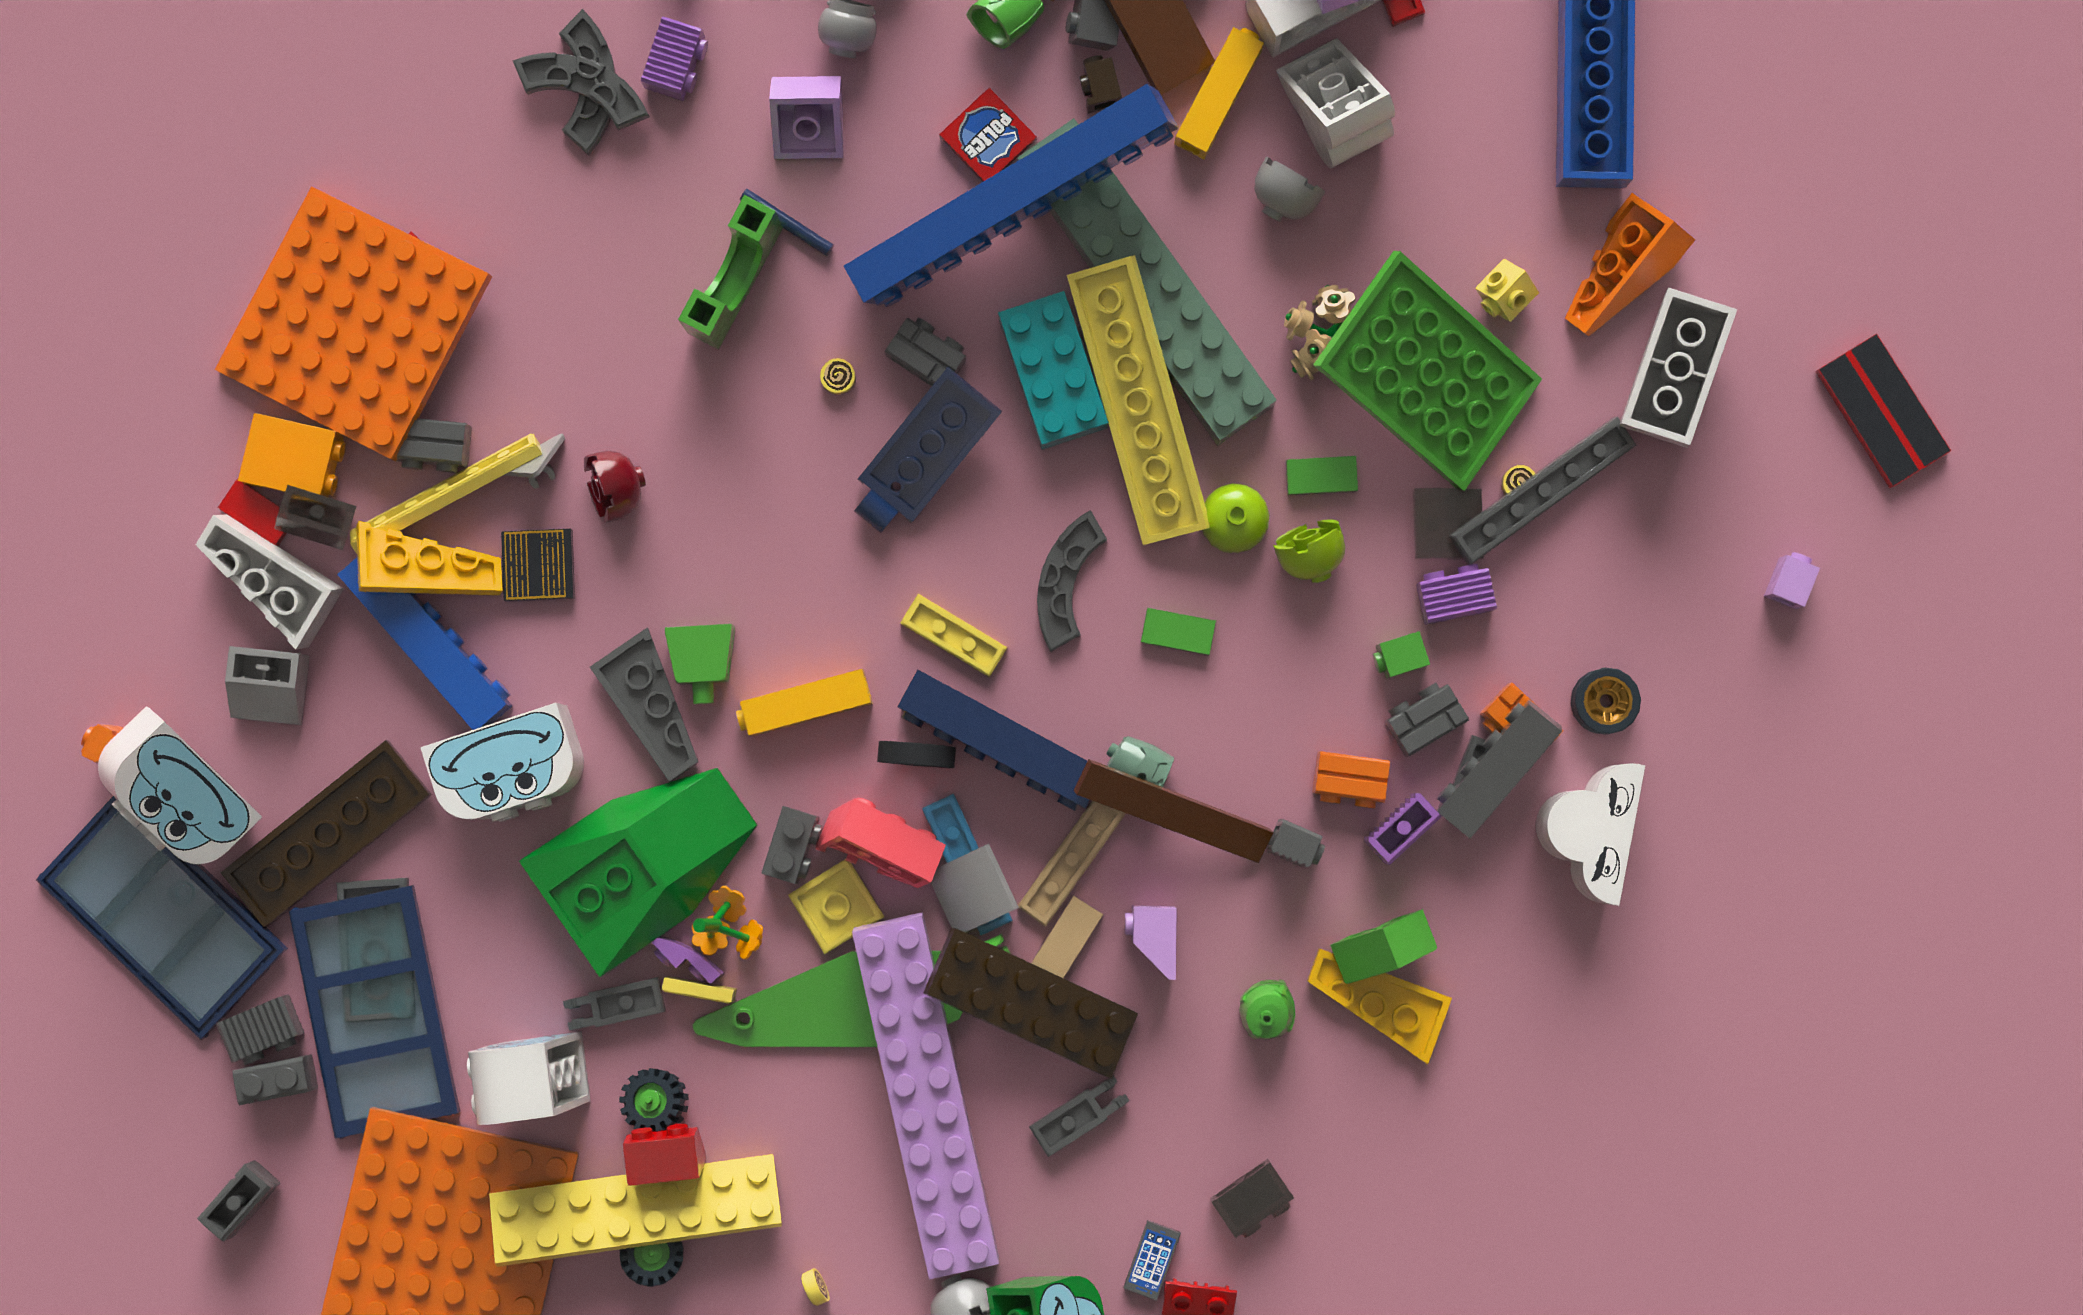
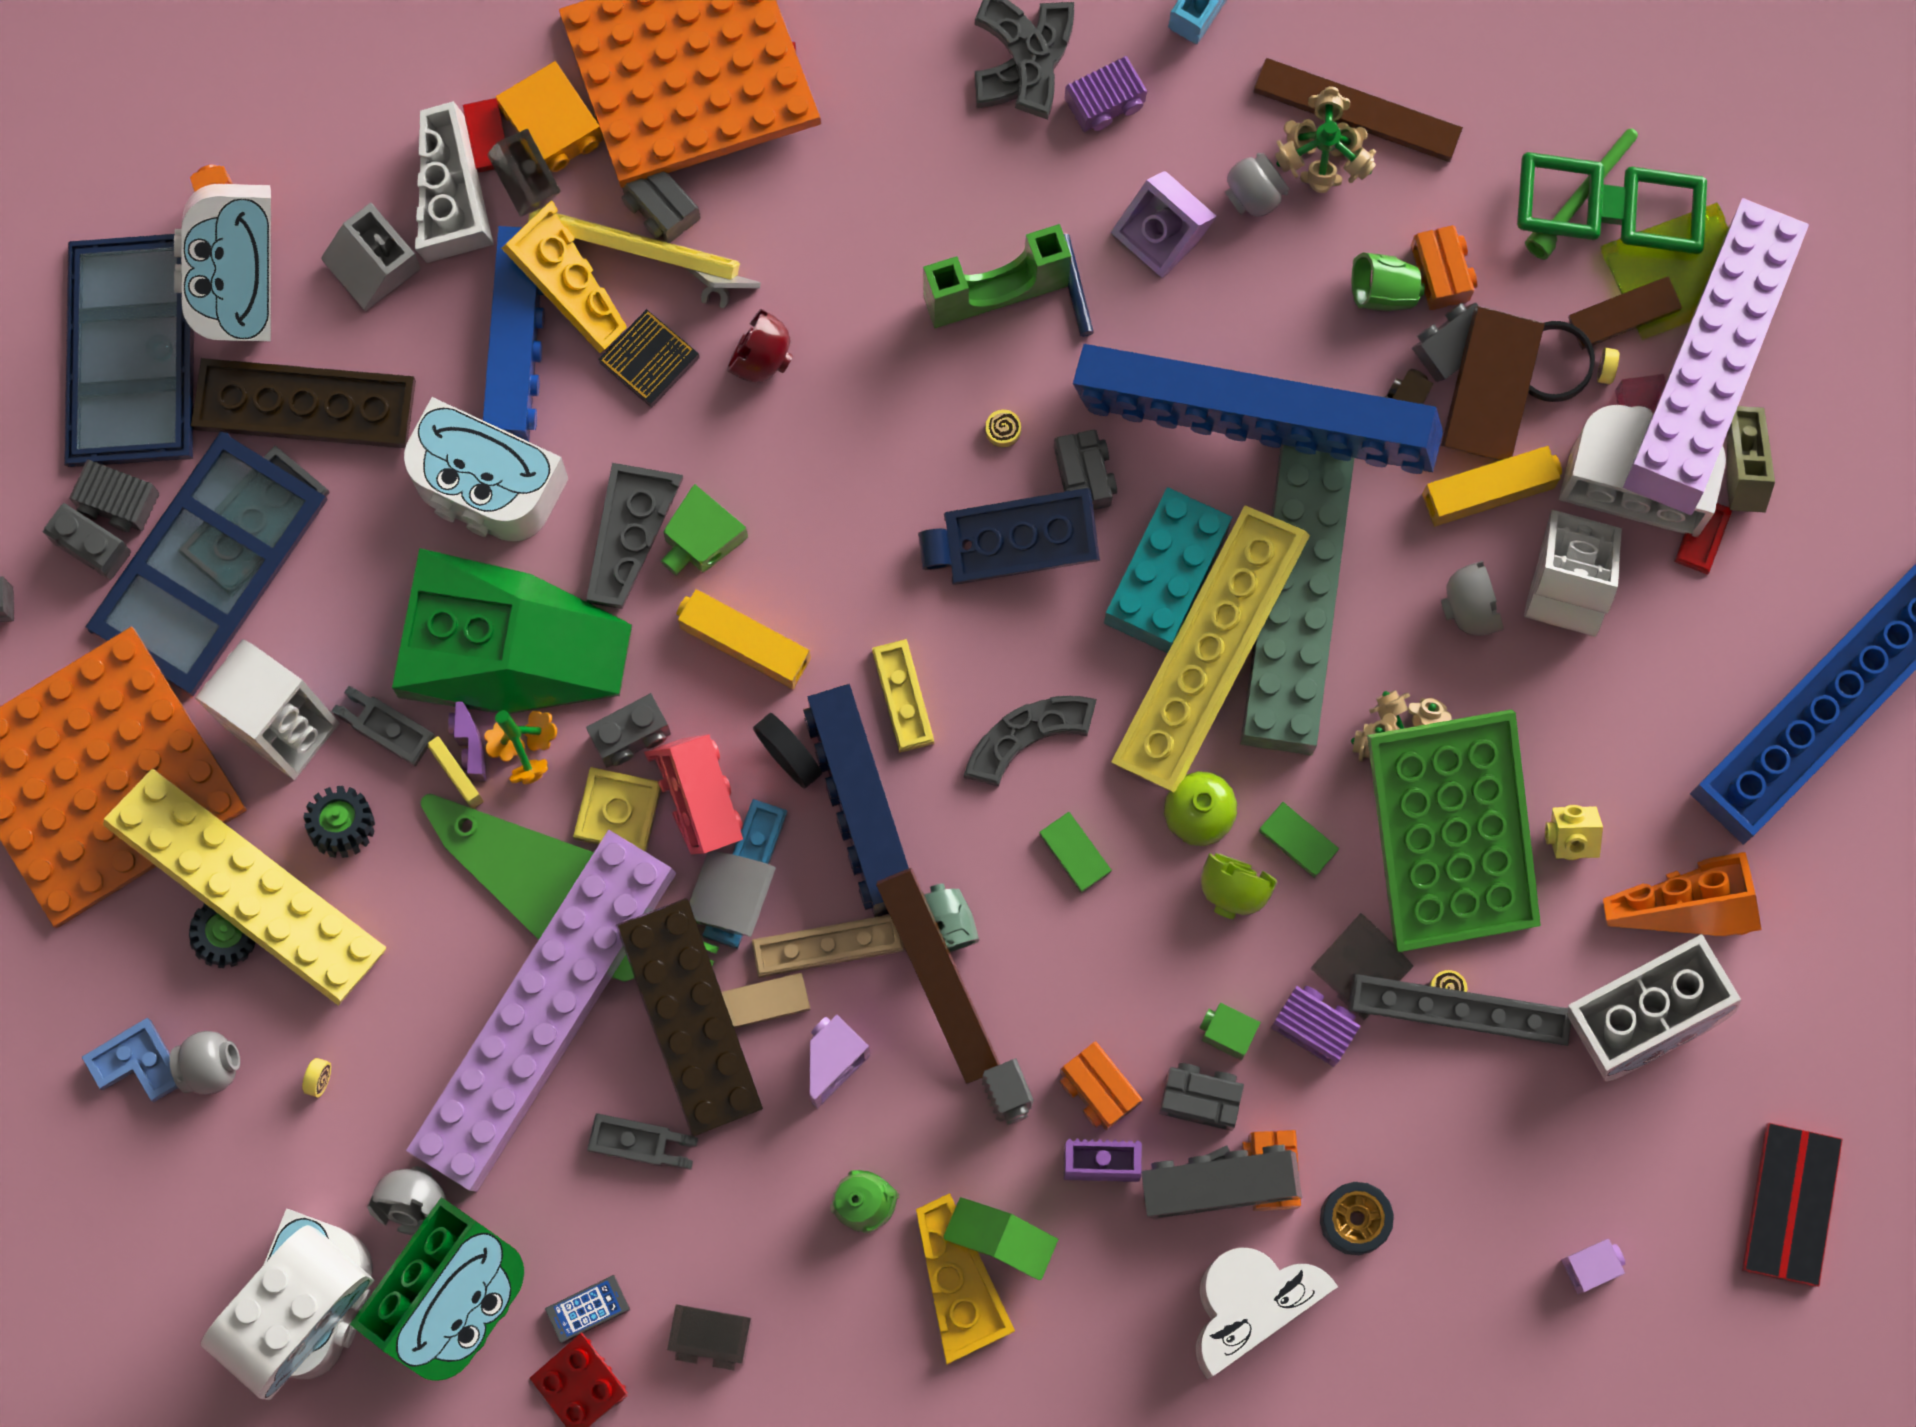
camera: 40 degrees right, 10 degrees down
red slope [623,1124,706,1186] -> none
tile [939,87,1037,182] -> none

